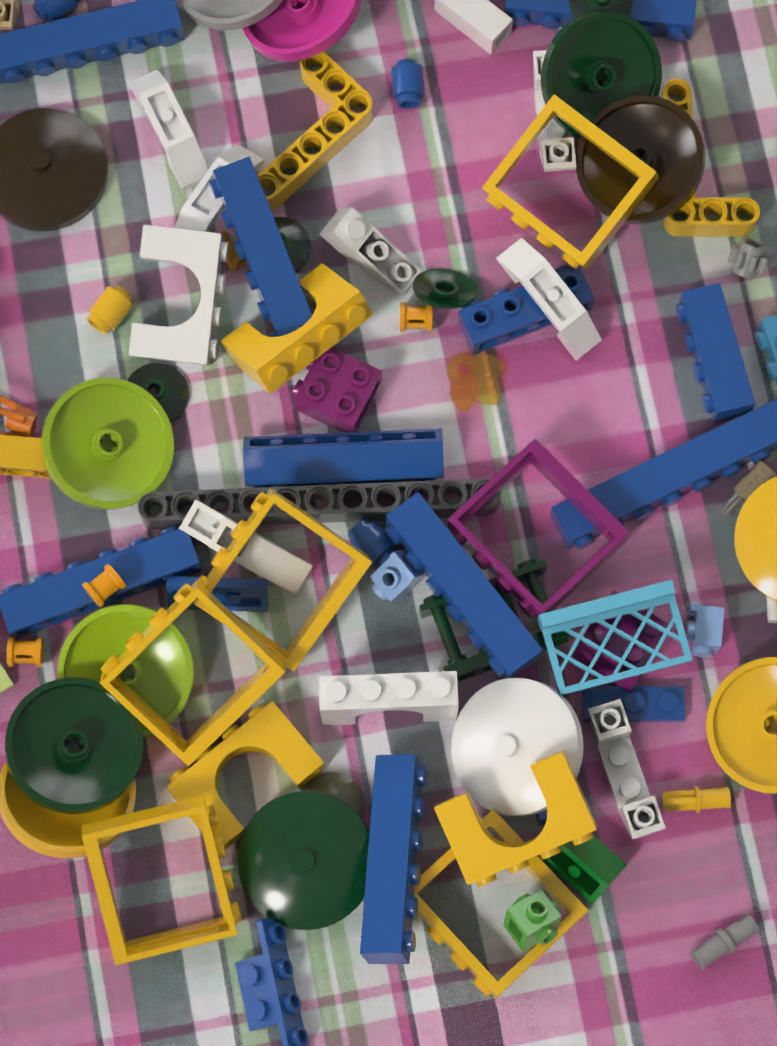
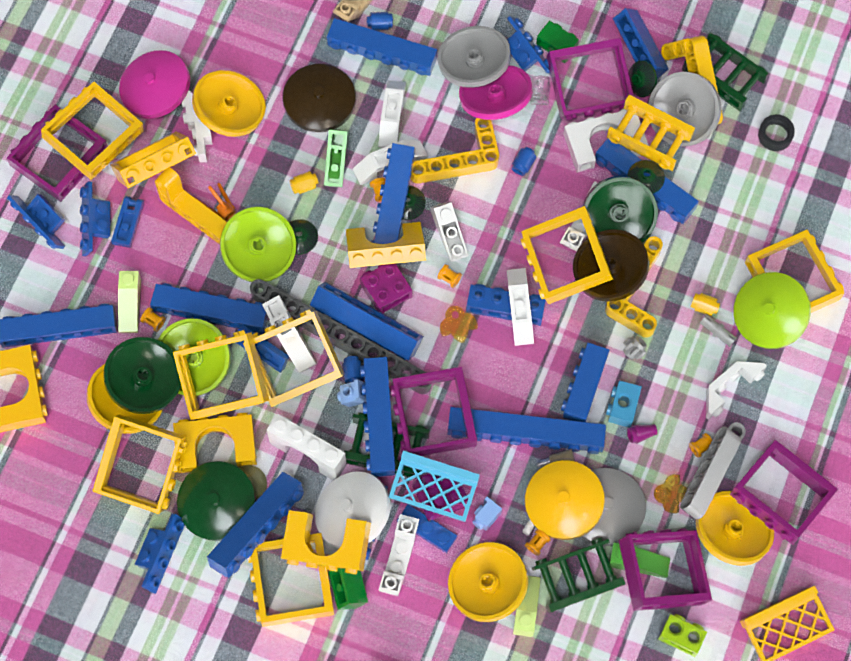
camera: 30 degrees right, 5 degrees down
light orange bush [82,564,127,608] -> none
white arch [129,225,229,366] -> none
dark green dish [413,269,477,309] -> none
bright green brick [503,890,562,952] -> none
yellow axle [661,786,731,813] -> none
none -> slope [324,129,349,187]

